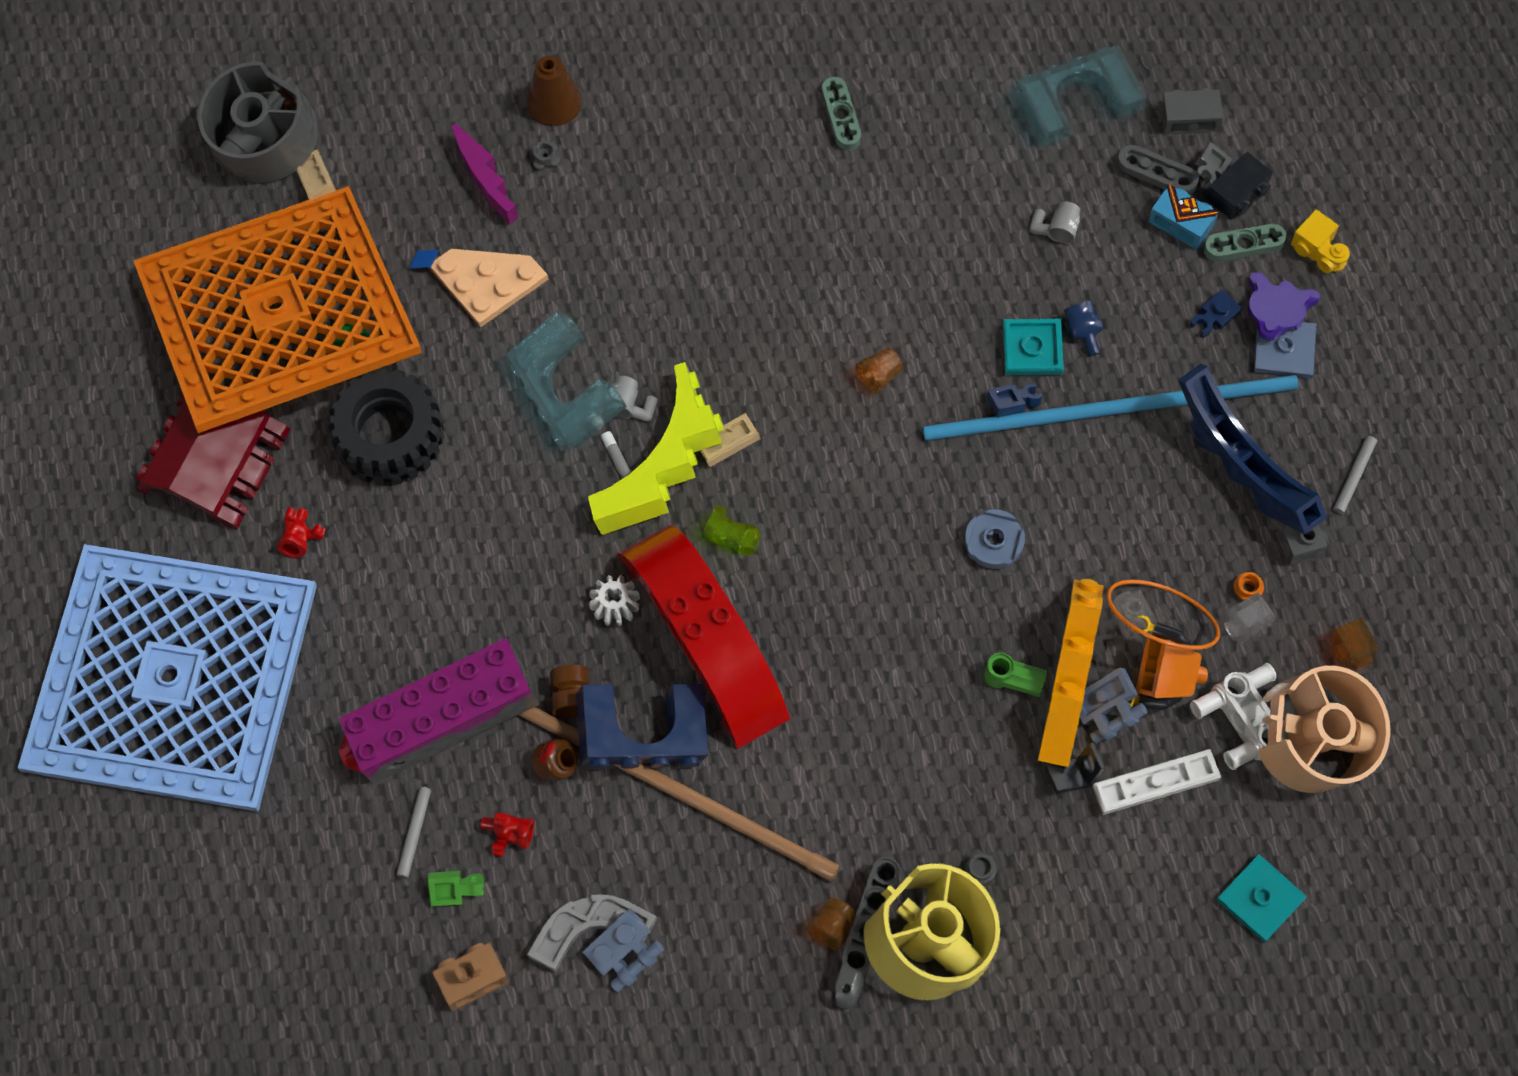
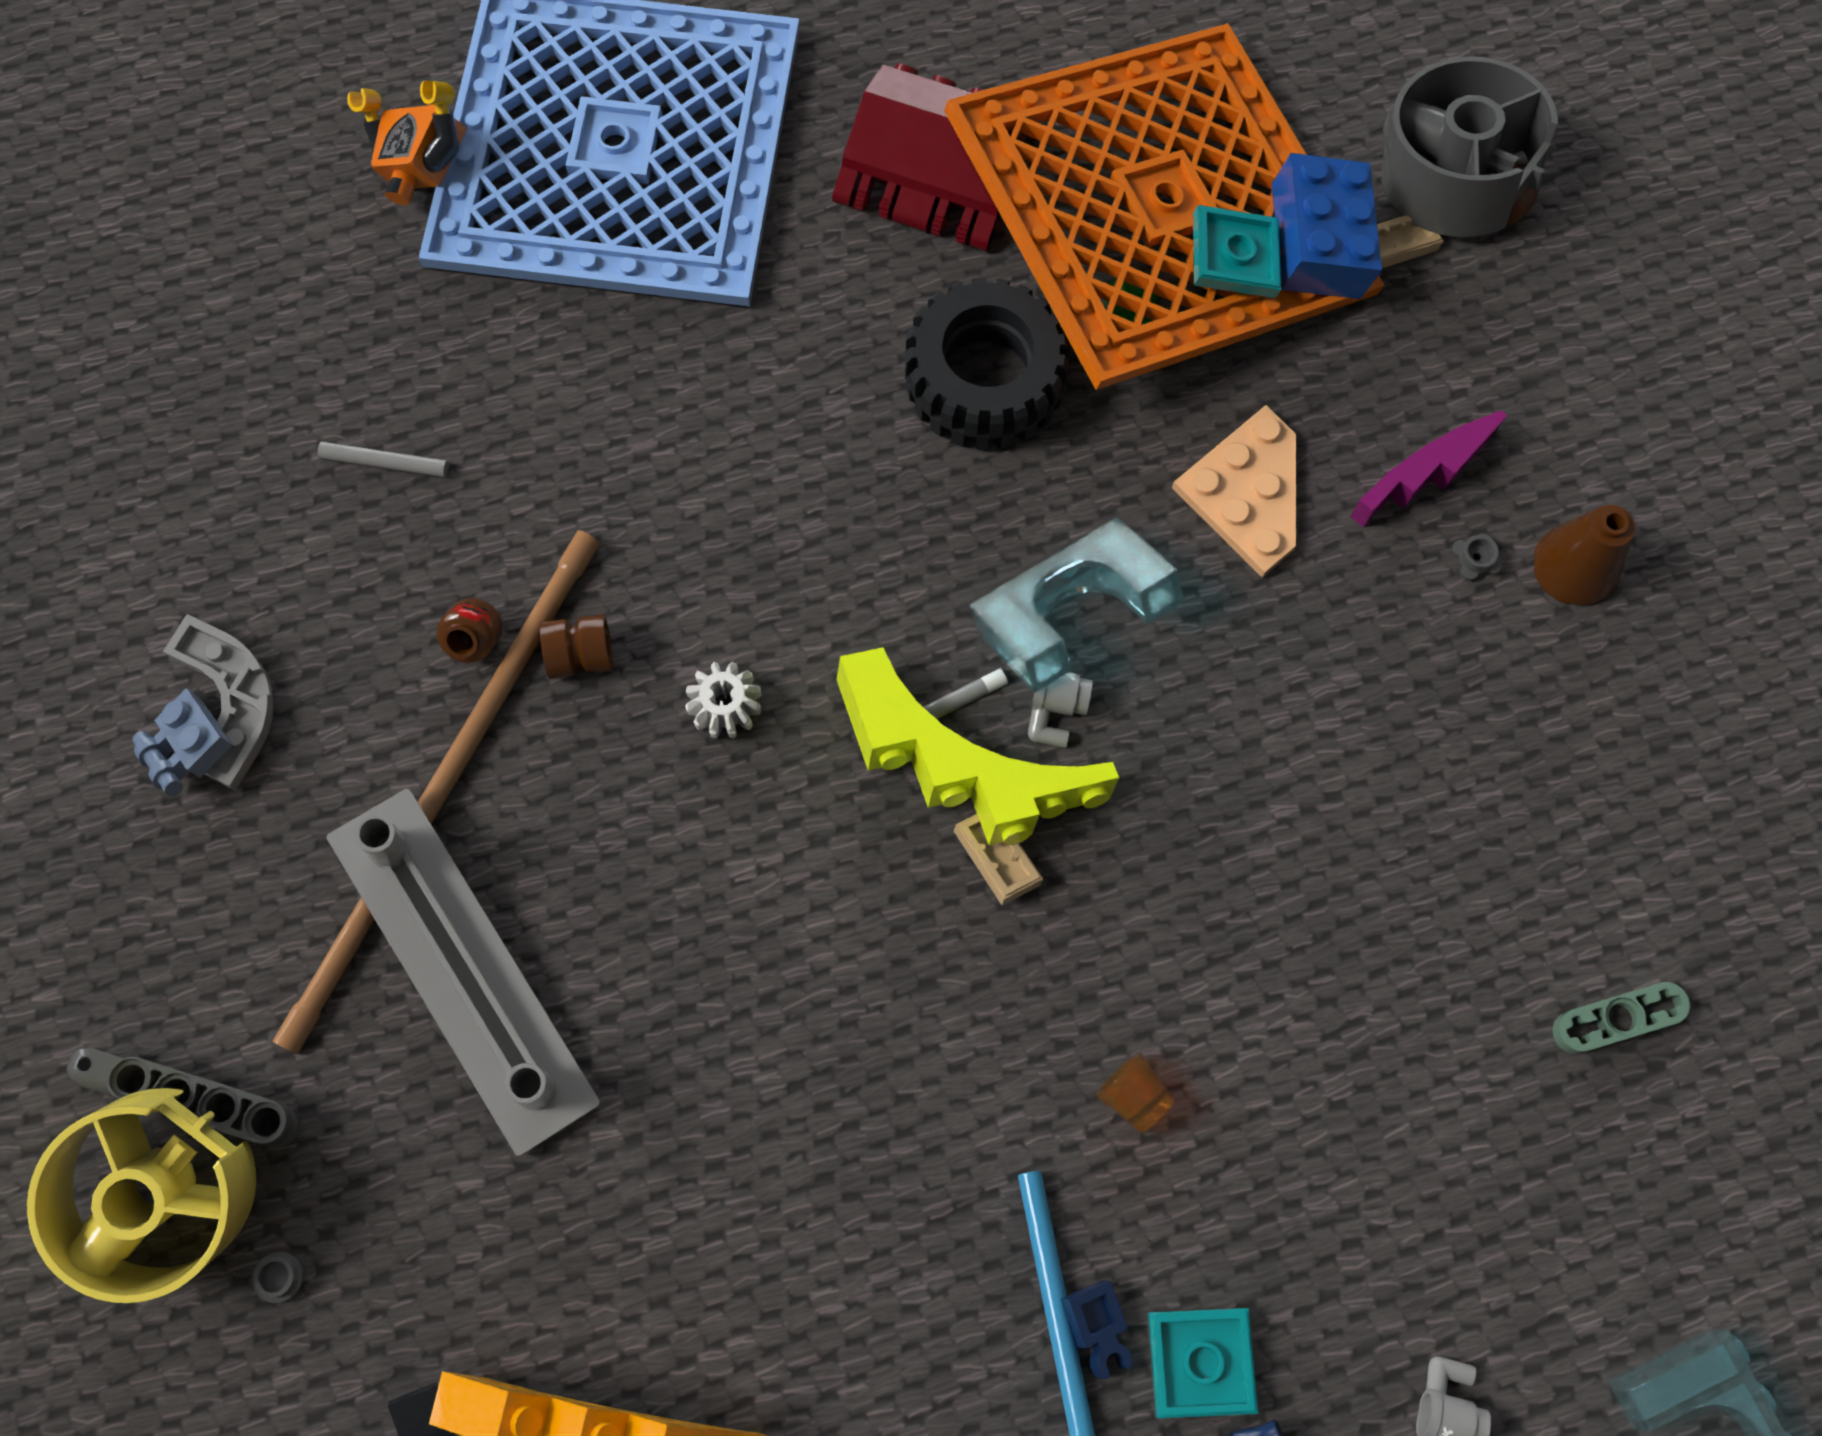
camera: 85 degrees right, 5 degrees up
red piece [277,507,326,558] -> none
magenta piece [338,638,540,784] -> none
blue sticker [409,250,439,268] -> none
bright green plate [428,871,484,907] -> none
medium nougat brick [433,942,509,1012] -> none
red piece [481,812,535,857] -> none
dark blue arch [576,684,709,769] -> none
red slope [617,525,790,749] -> none
clear neon green leg [704,504,760,556] -> none
clear orange piece [806,898,856,950] -> none
sand blue plate [965,509,1025,569] -> none
bright green piece [984,653,1047,697] -> none
none -> light grey piece [327,789,600,1156]
none -> torso [347,80,467,205]
none -> teal plate [1193,205,1281,298]
none -> blue piece [1272,153,1382,299]

